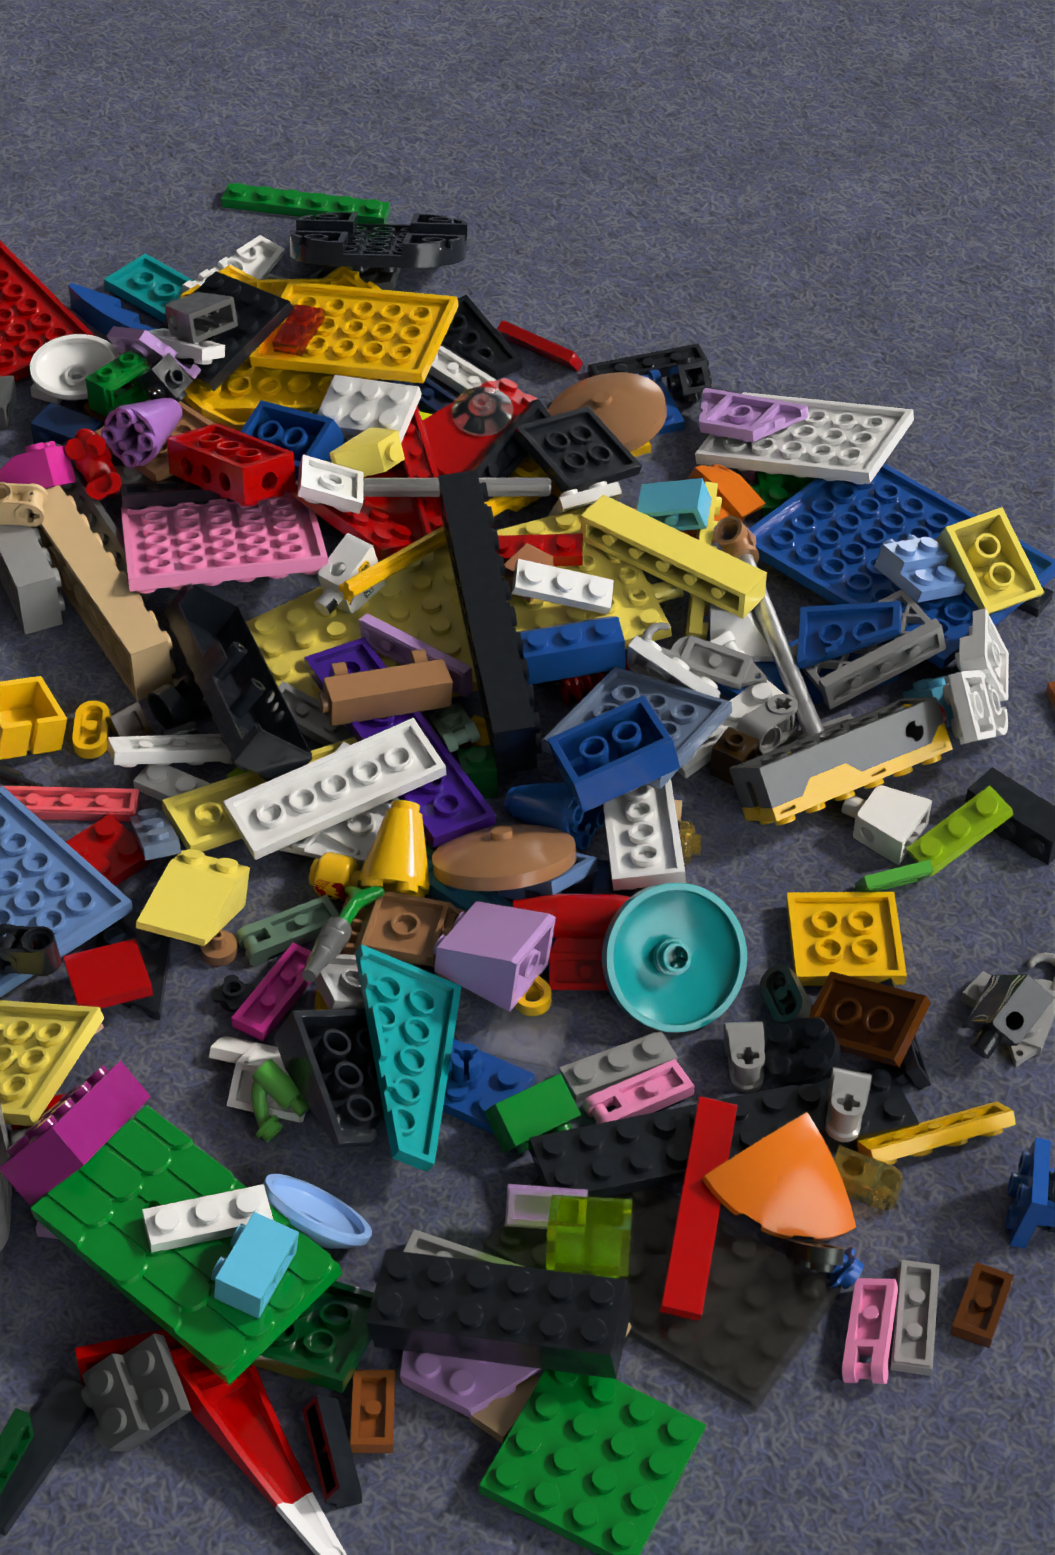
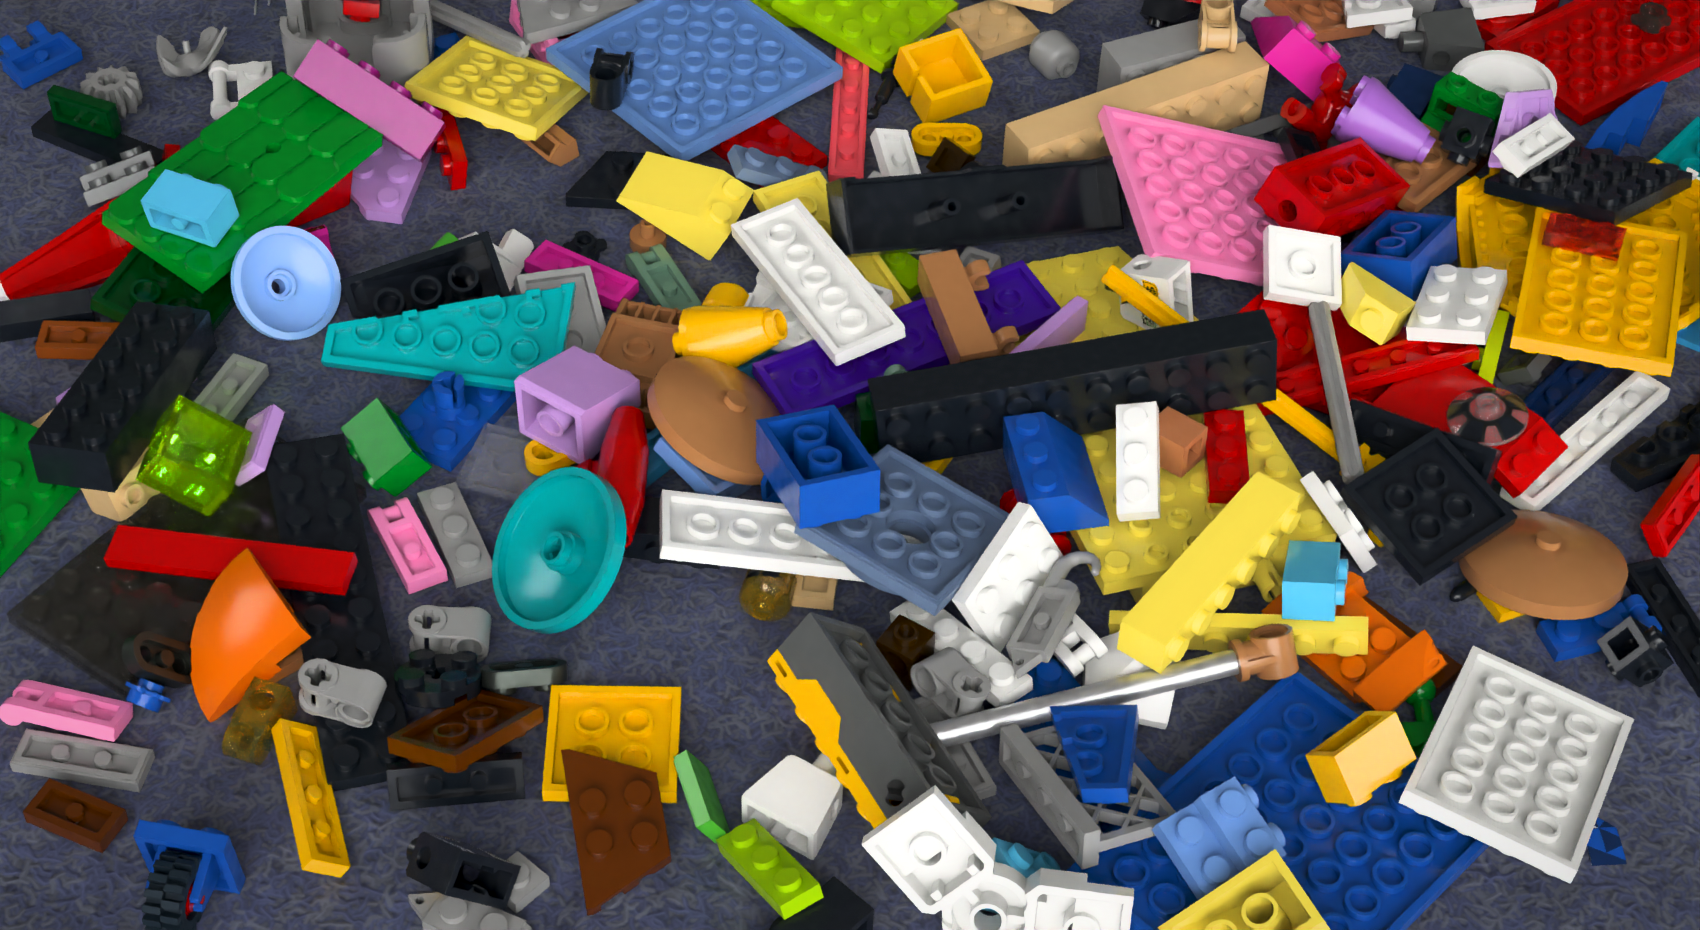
camera: 90 degrees right, 0 degrees up
red tile [63,938,153,1009] -> none
white plate [142,1184,273,1253] -> none
dark grey torso [165,292,238,344] -> none
dark grey piece [302,886,385,982] -> none
lavender wing [699,388,808,442] -> none
none -> reddish brown wing [561,749,671,916]
none -> yellow brick [1305,711,1417,807]

